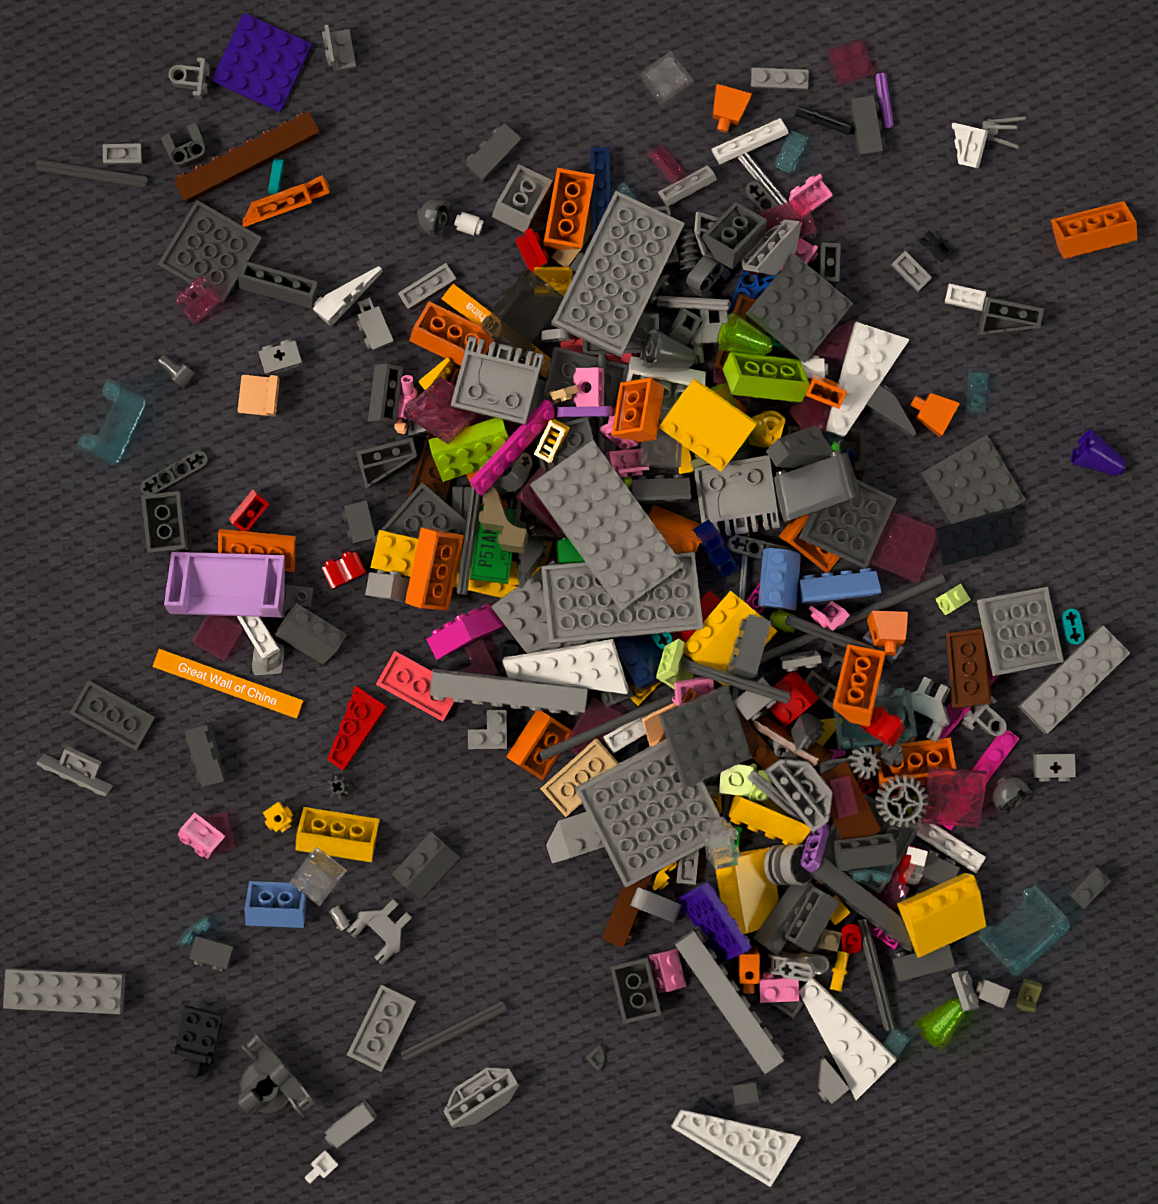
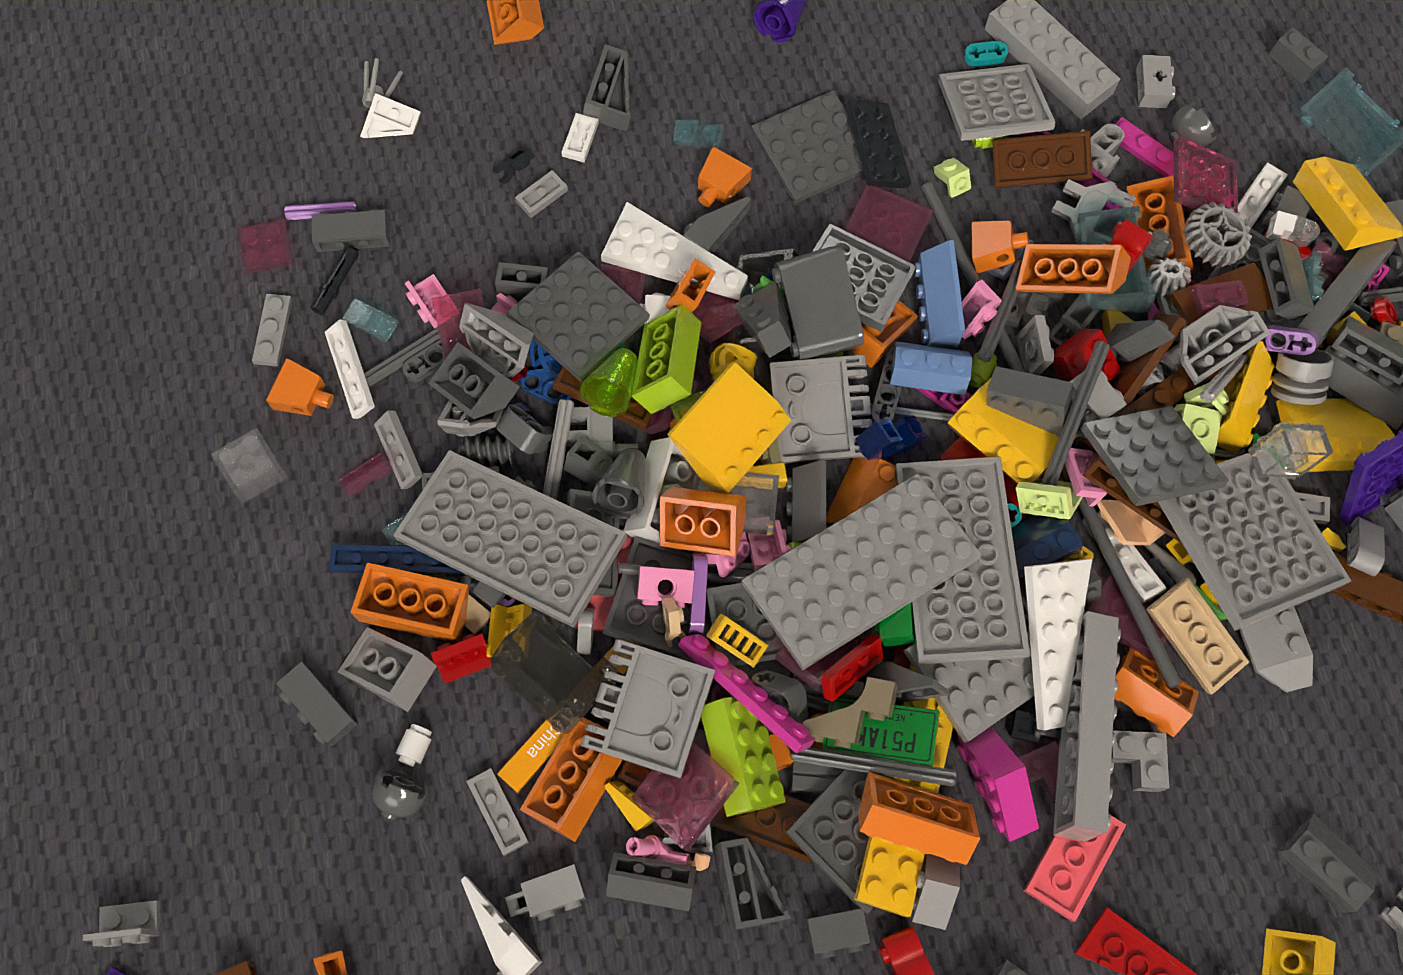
camera: 90 degrees left, 15 degrees down
none -> red plate [821,634,883,702]

